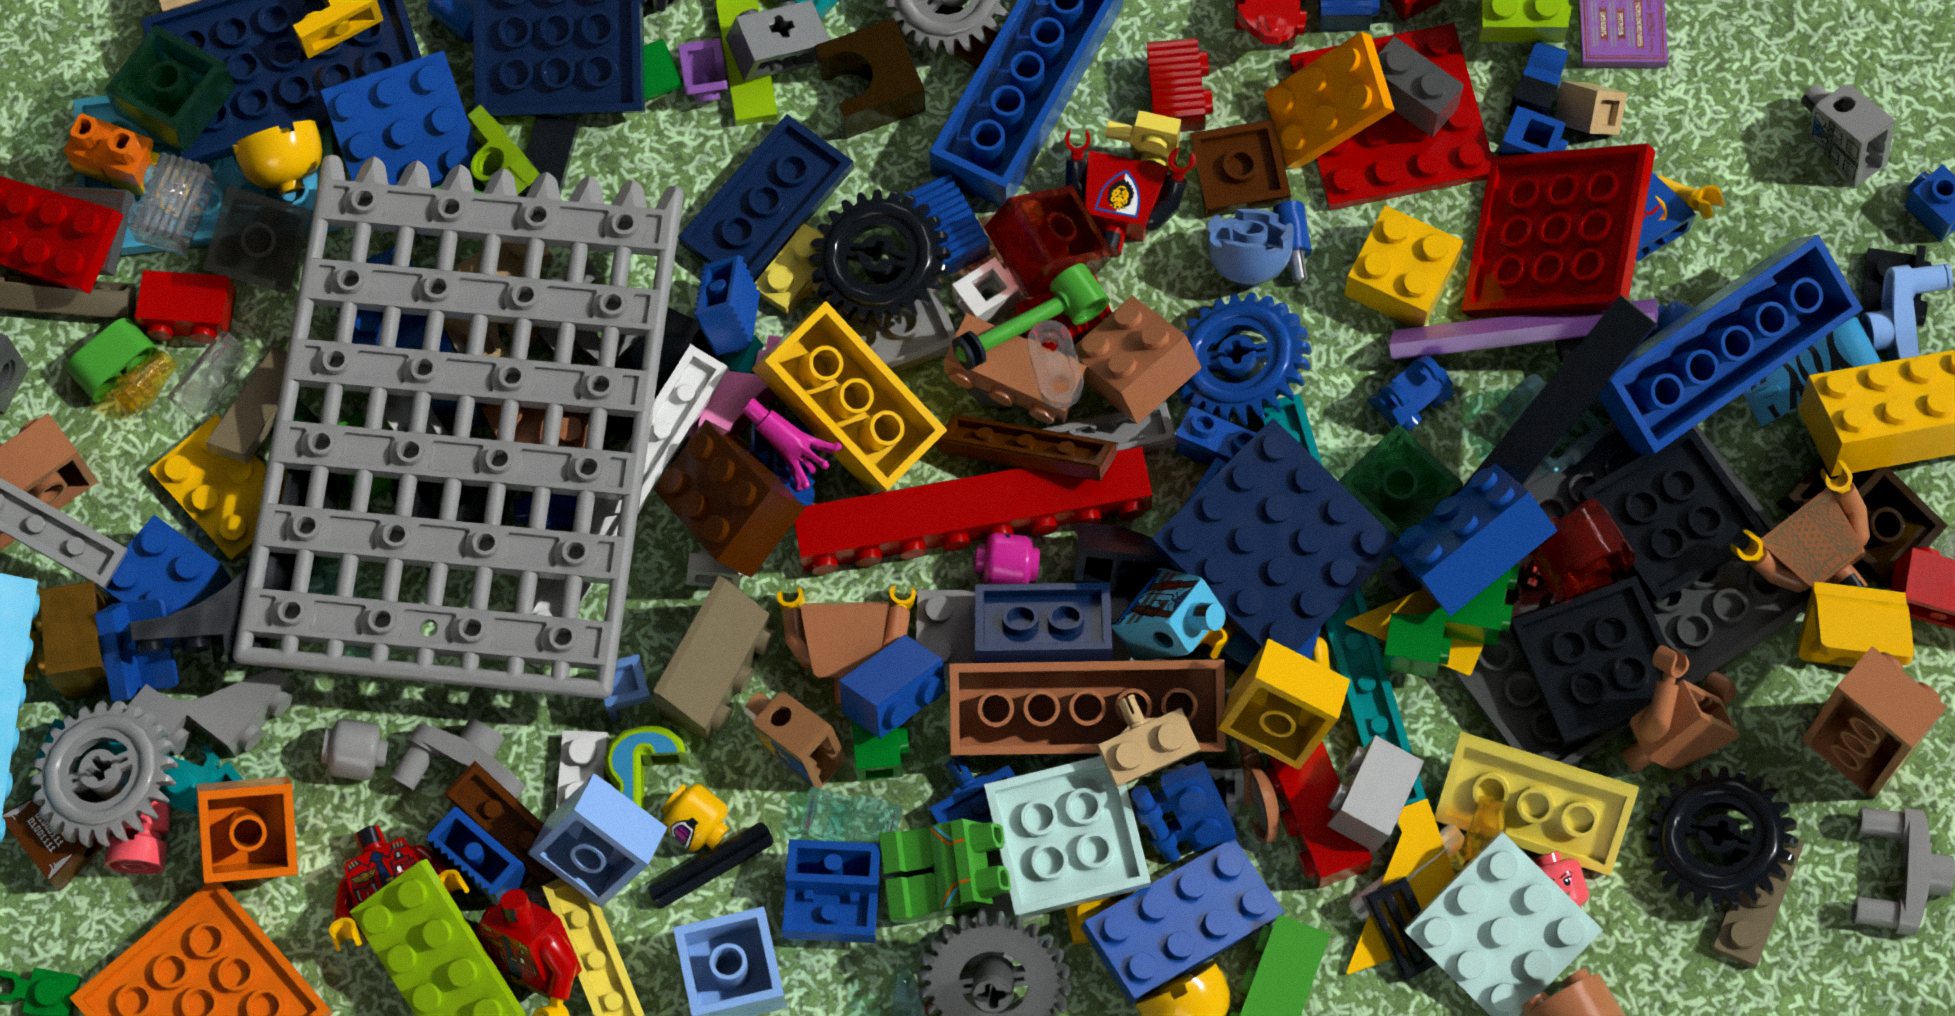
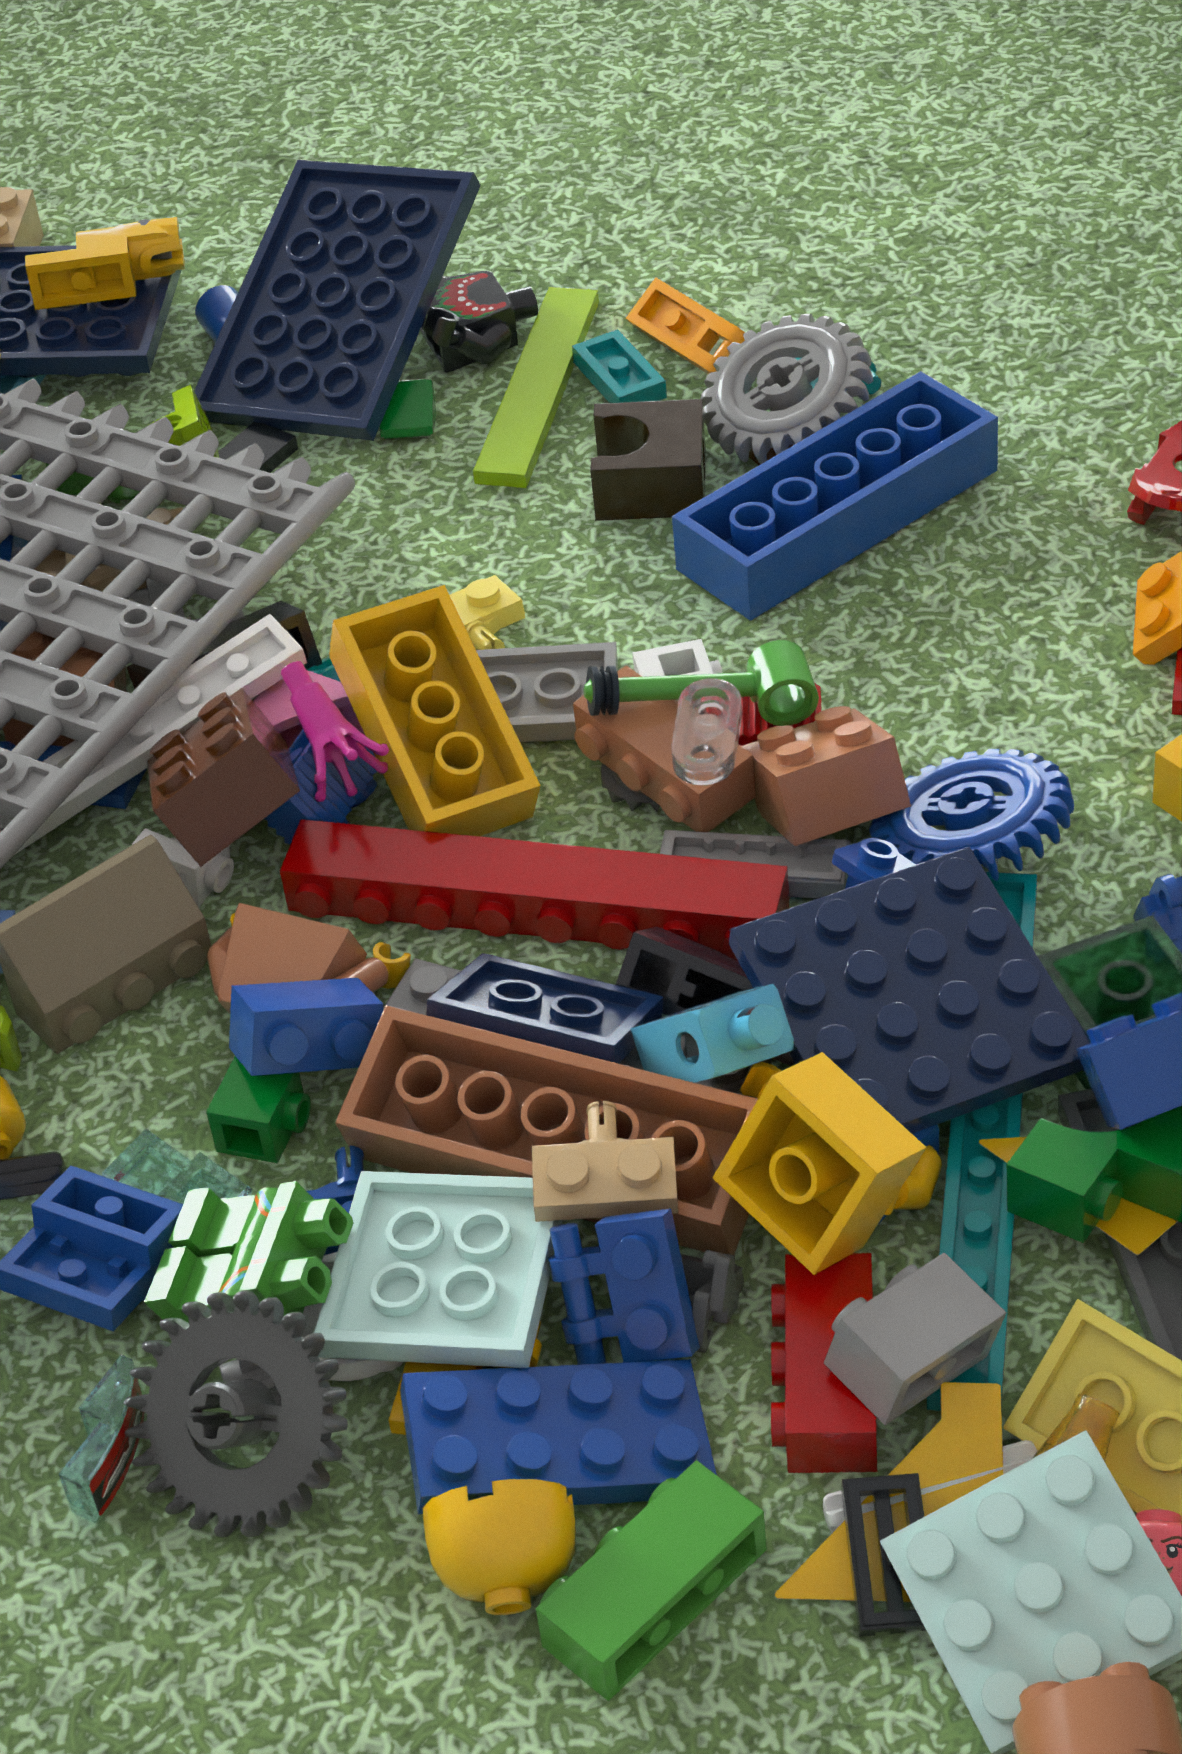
camera: 25 degrees right, 25 degrees down
blue plate [320,50,478,188] -> none
medium lavender bracket [678,38,728,102] -> none
dark blue plate [678,114,854,283] -> none
blue brick [693,255,760,356] -> none
brick [726,0,829,82] -> none
medium nougat torso [744,692,847,792] -> none
black gear [808,189,951,328] -> none
blue brick [903,172,990,278] -> none
reddish brown tile [936,414,1117,481] -> none
dark pink head [974,533,1040,584] -> none
clear red brick [984,185,1114,298] -> none
torso [1065,128,1197,258] -> none
light yellow plate [1105,110,1181,171] -> none
red brick [1147,38,1213,132] -> none
reddish brown plate [1189,119,1291,217] -> none
medium blue cylinder [1207,209,1294,288] -> none
nougat piece [1236,739,1280,843] -> none
blue piece [1272,200,1312,283] -> none

